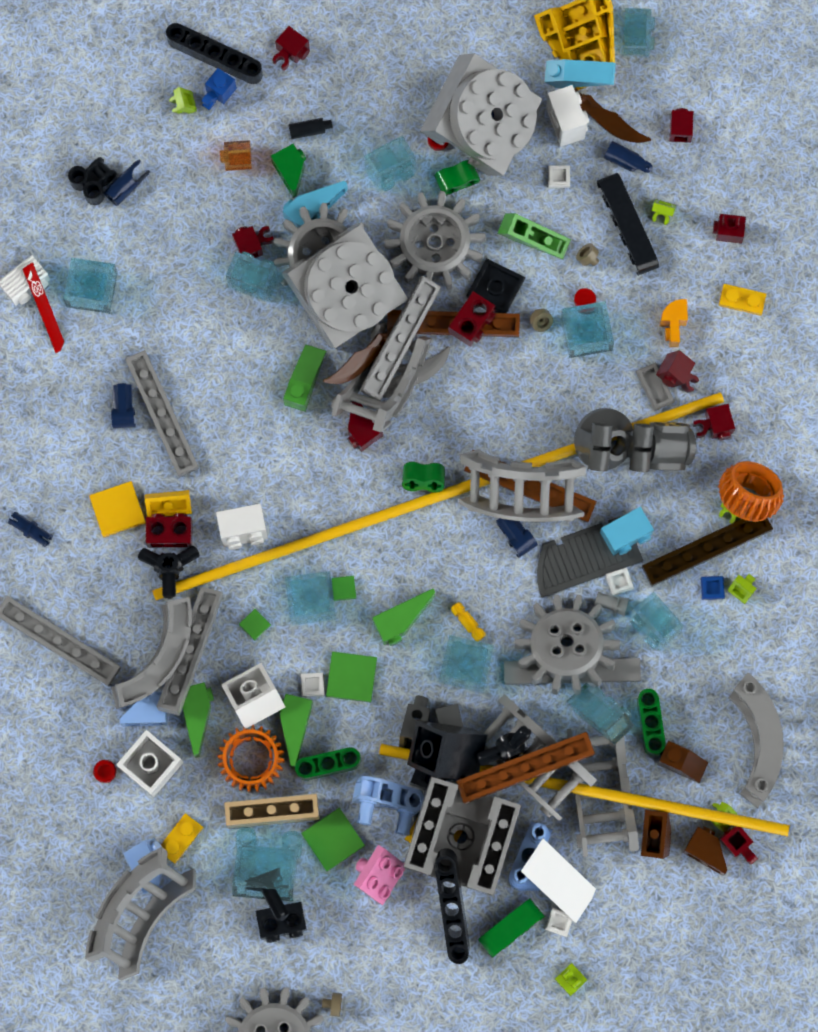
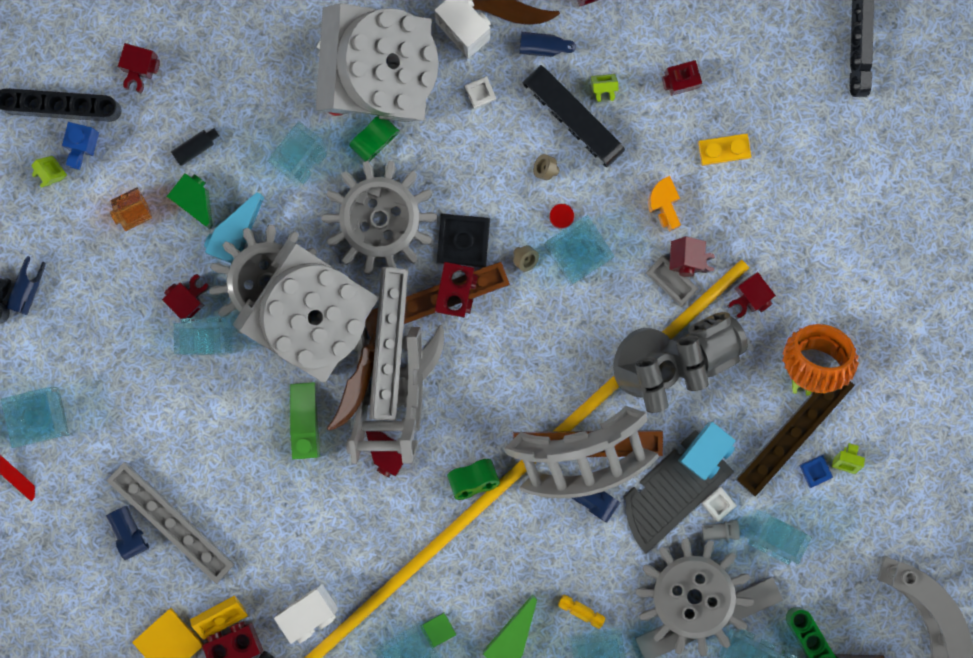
camera: 30 degrees left, 10 degrees up
bright green slope [497,213,571,259] -> none

